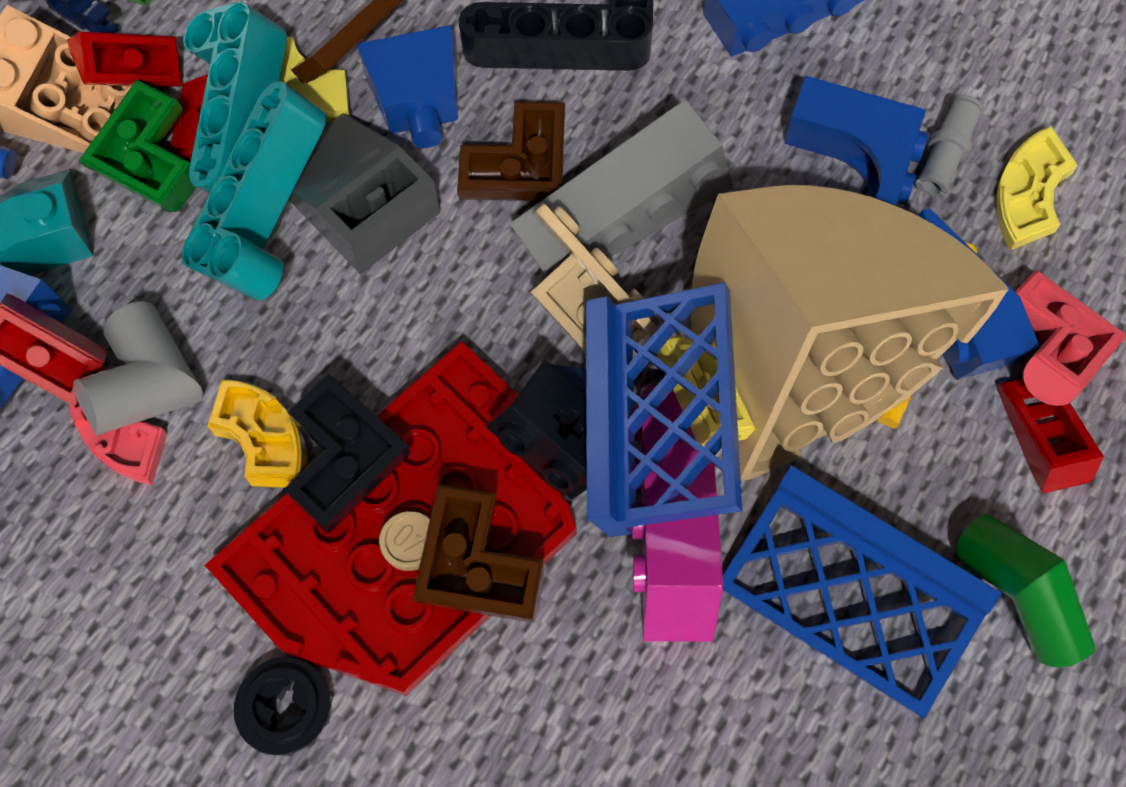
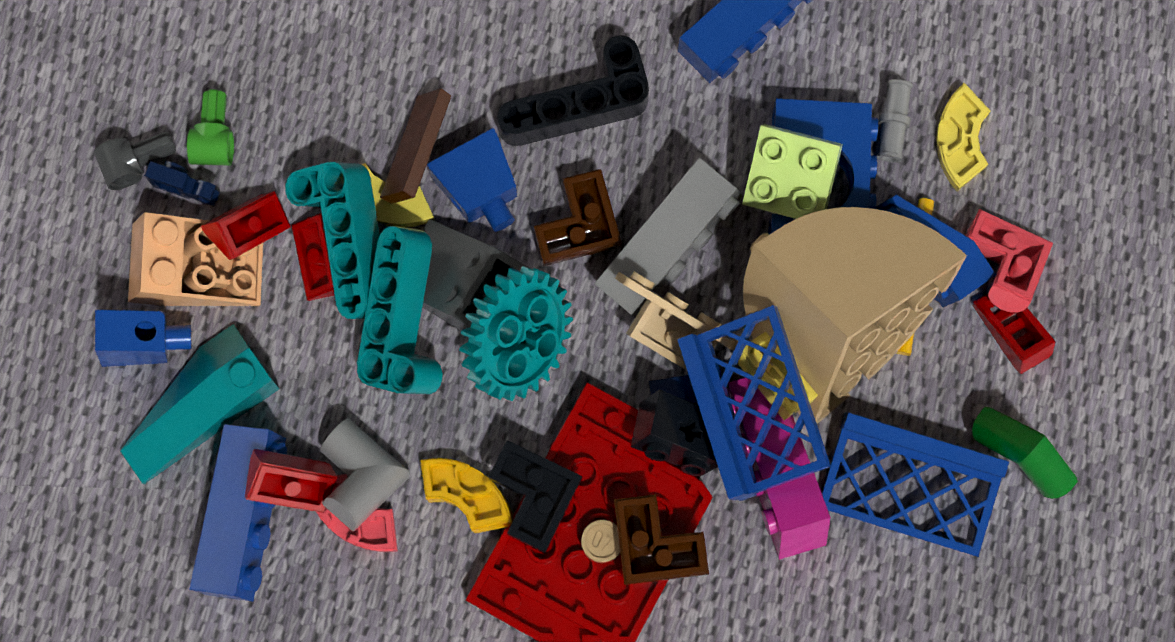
camera: 20 degrees left, 10 degrees up
green brick [78,80,195,213] -> none
none -> teal gear [459,266,573,401]
none -> yellowish green plate [742,124,843,219]

